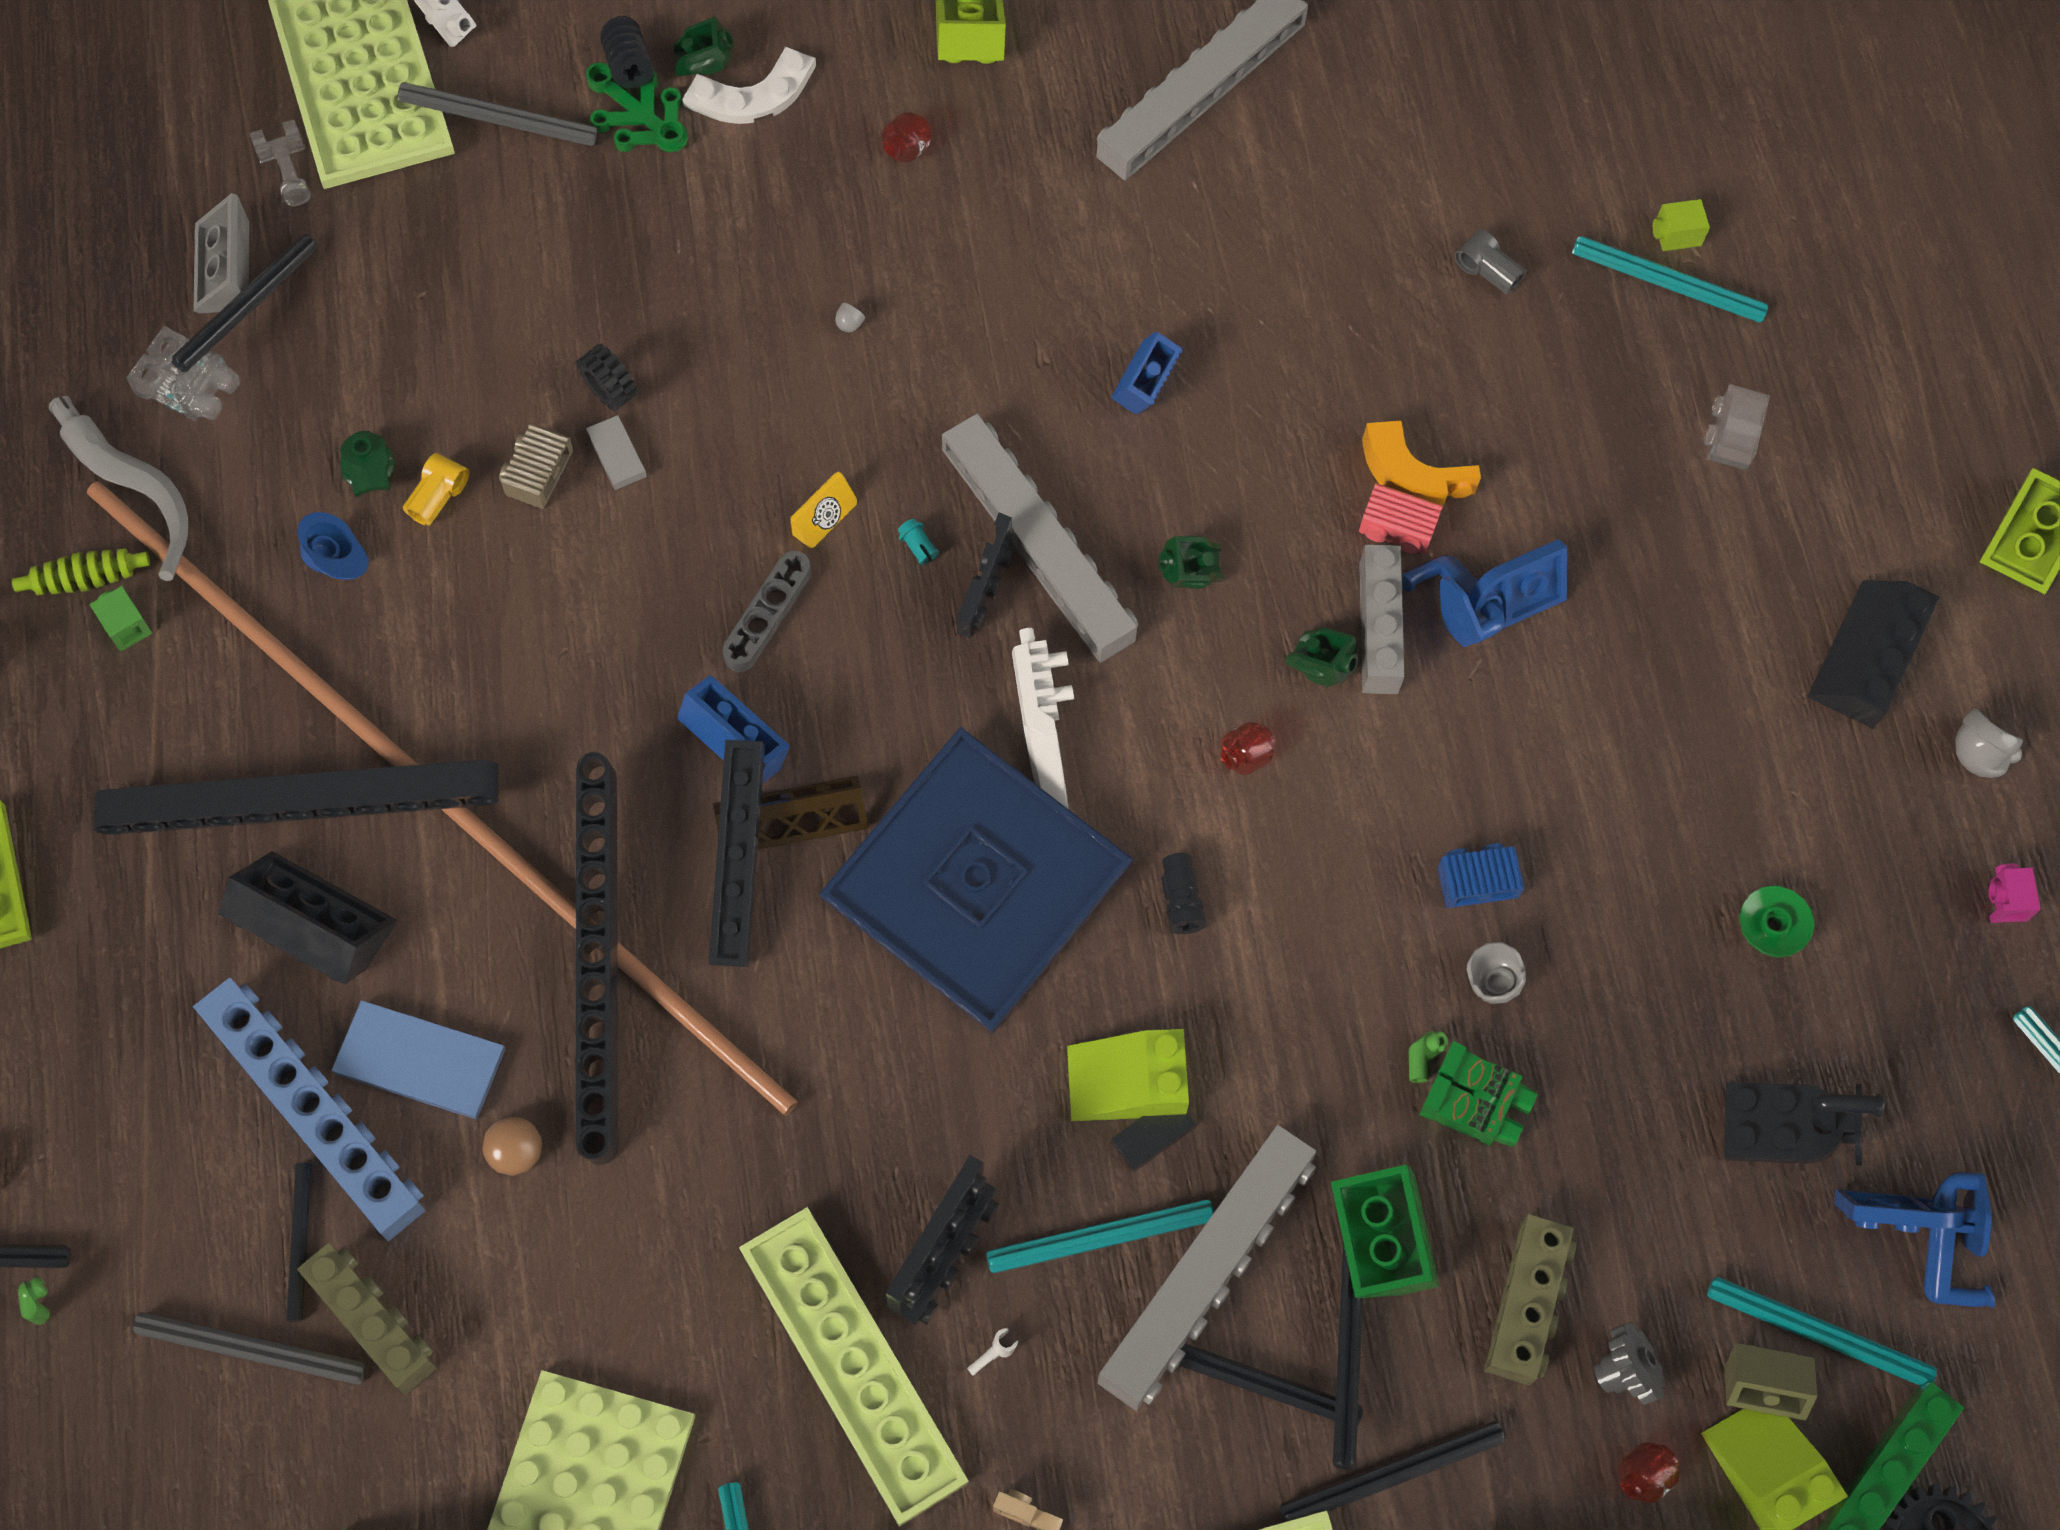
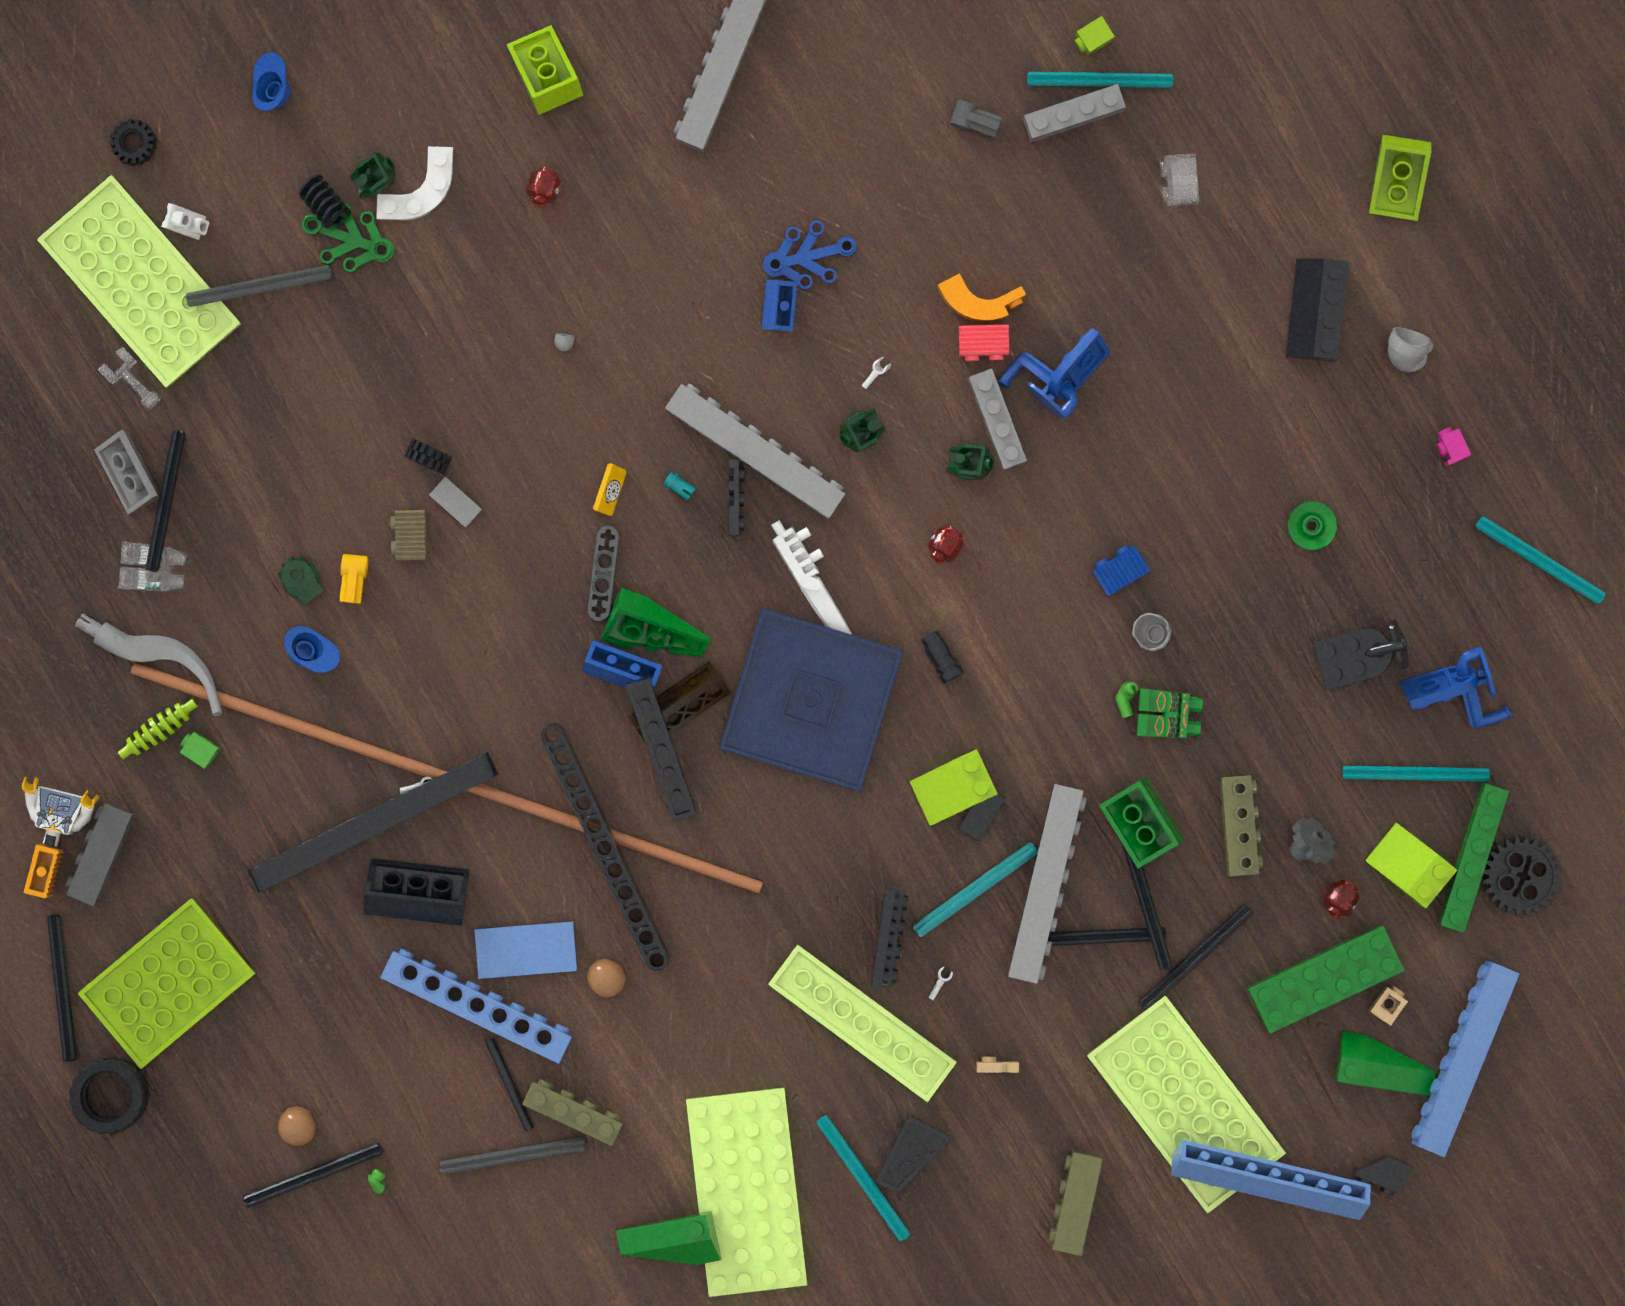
camera: 20 degrees left, 20 degrees up
olive brick [1724,1343,1817,1421] -> none
none -> green wedge [601,588,711,657]
none -> blue plant [763,221,857,290]
none -> white hand [862,357,891,389]
none -> light grey brick [1023,84,1126,142]

